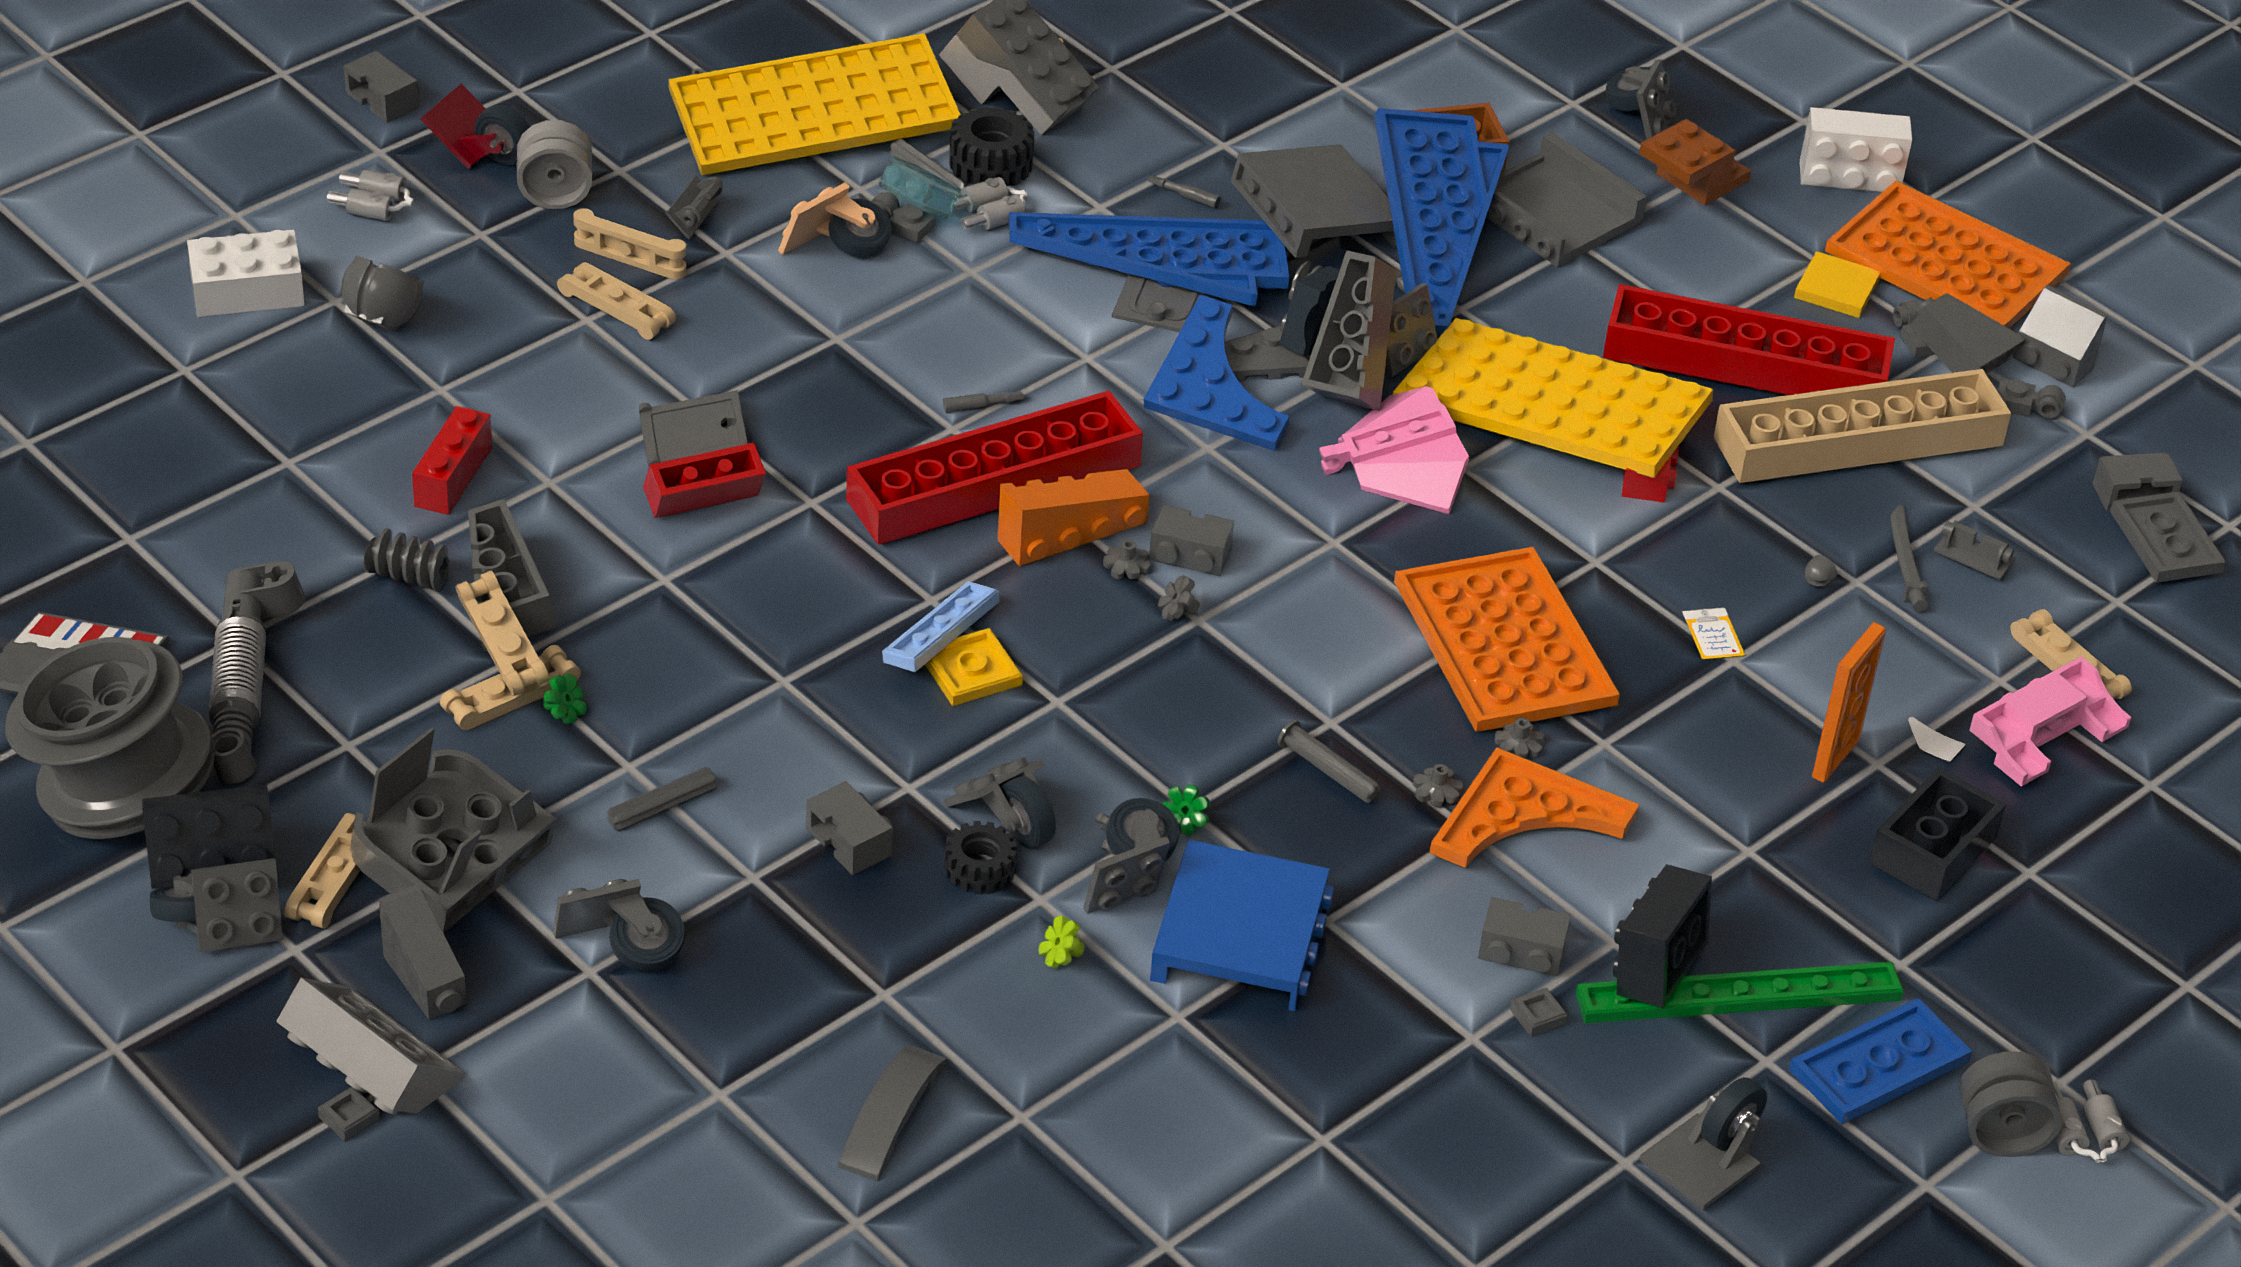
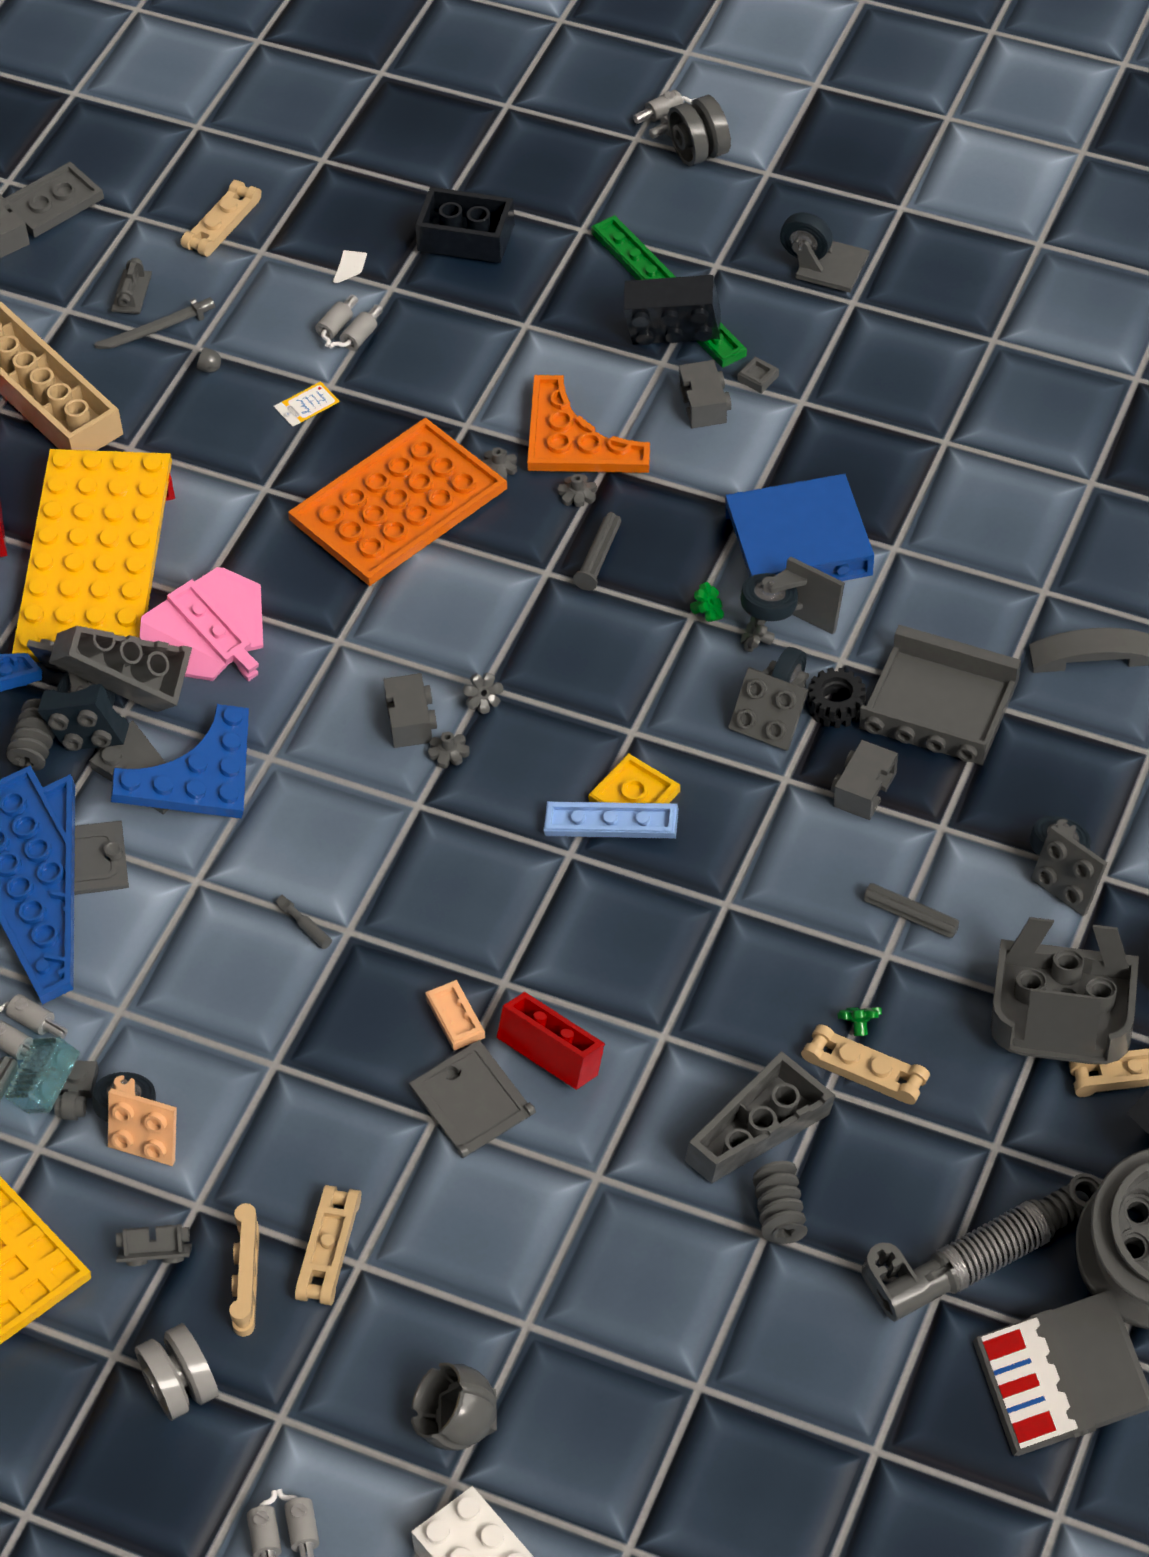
camera: 110 degrees left, 10 degrees up
red brick [412,406,492,515] -> none
dark red plate [420,83,530,169] -> none
tan plate [455,570,550,696] -> none
red brick [846,391,1143,545] -> none
orange wedge [998,469,1150,567] -> none
lime plant [1039,916,1085,968] -> none
blue plate [1789,998,1972,1125] -> none
orange tile [1812,622,1886,783] -> none
bright pink bracket [1969,657,2131,786] -> none
none -> light grey piece [315,294,383,351]
none -> light nougat plate [425,980,485,1051]
none -> dark grey panel [859,625,1021,765]

